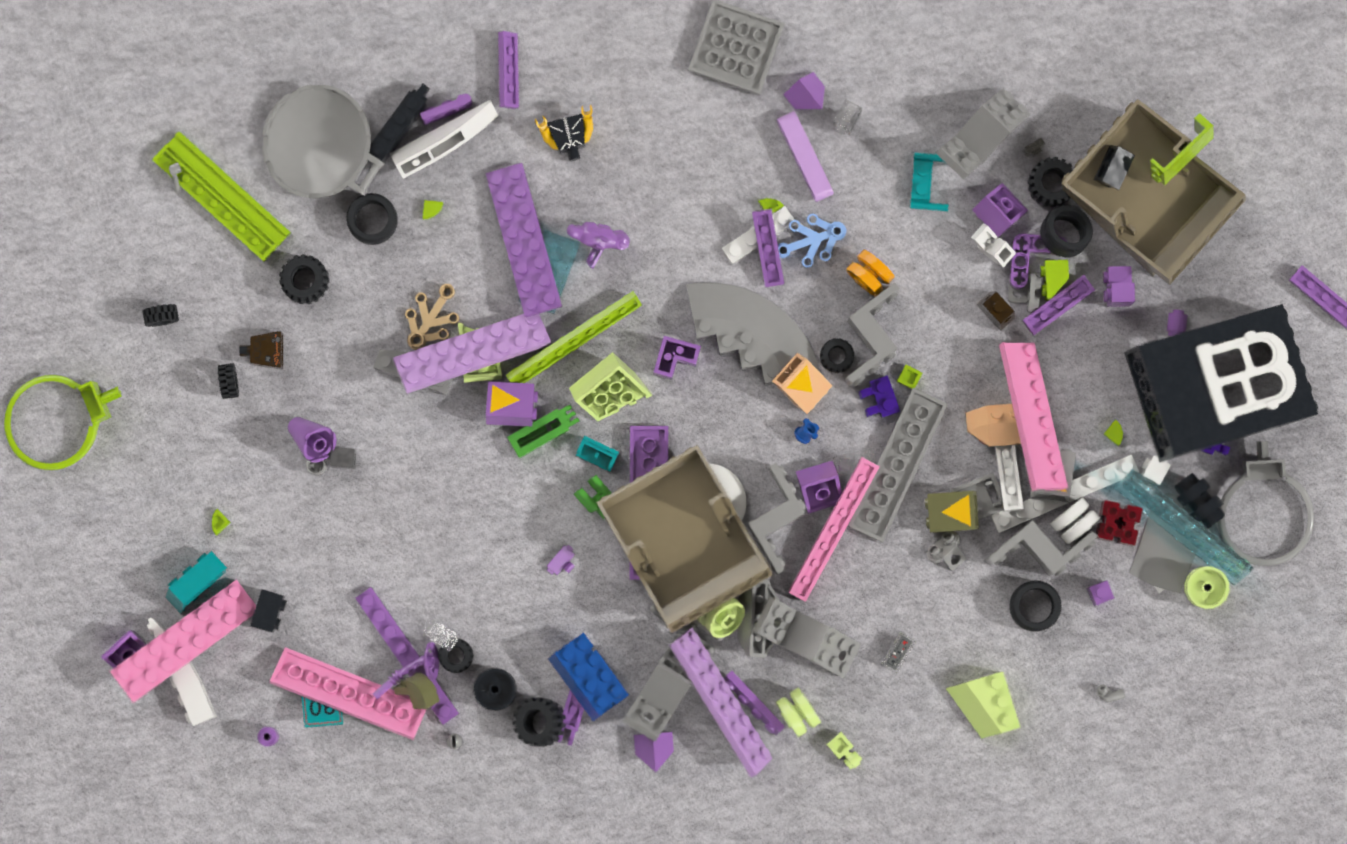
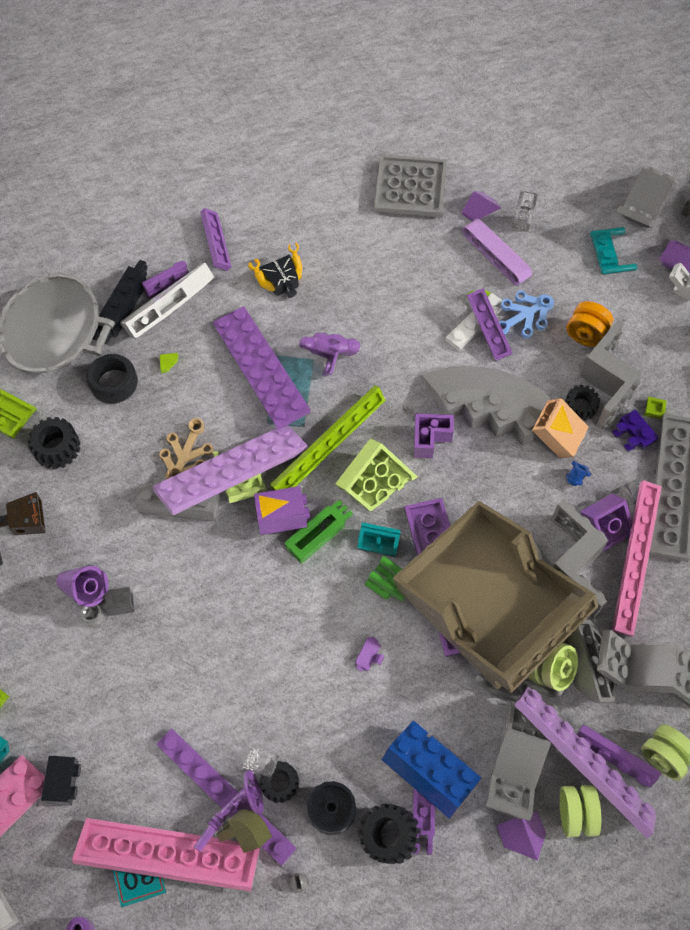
camera: 15 degrees left, 20 degrees down
none -> yellowish green wheel [559,785,602,837]

